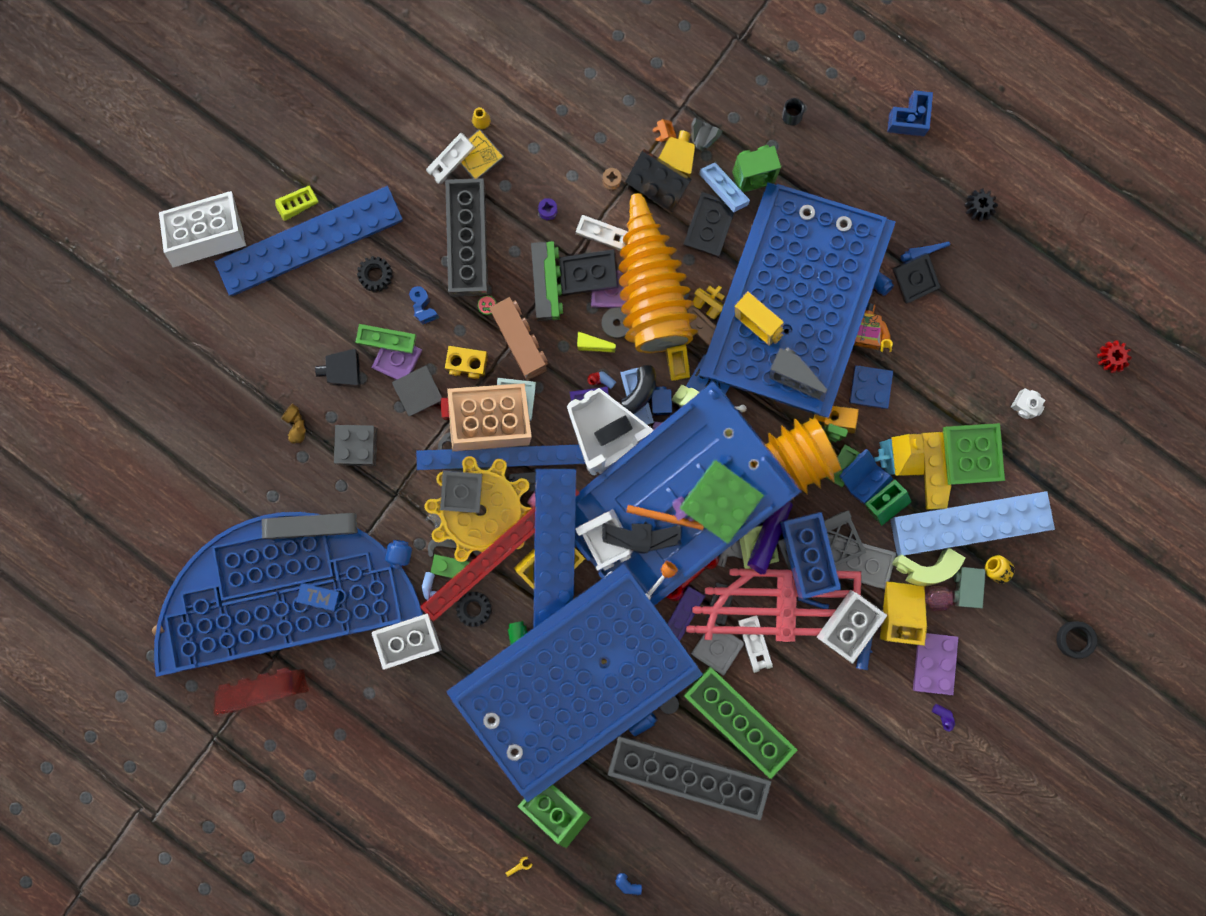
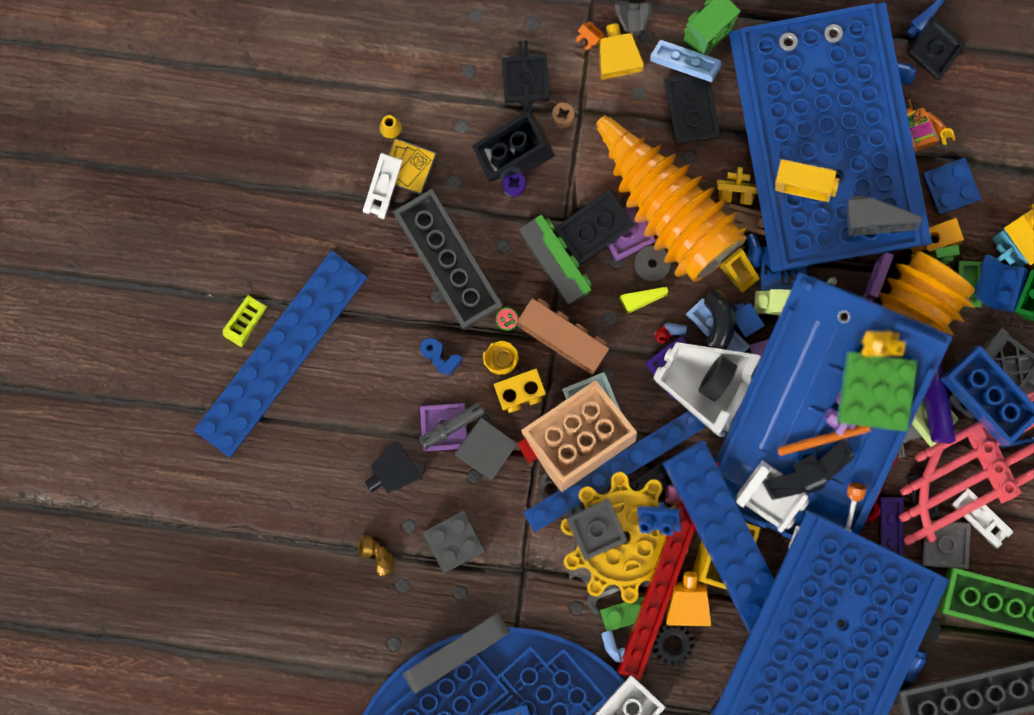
camera: 30 degrees left, 0 degrees up
white slope [159,191,246,267] -> none
bright green plate [355,324,416,354] -> none
black tyre [357,256,393,293] -> none
blue head [385,540,412,569] -> none
green brick [507,621,528,645] -> none
white plate [576,215,628,251] -> none
black plate [625,149,692,212] -> none
none -> dark grey pin [418,402,484,450]
none -> black slope [472,111,556,182]
none -> yellow hair [483,340,519,375]
none -> black plate [502,40,549,115]
none -> blue hips [637,502,682,536]
none -> light orange torso [665,571,711,626]
none -> blue arm [746,234,763,269]
none -> yellow hips [861,331,906,357]
none -> medium lavender tile [862,252,894,301]

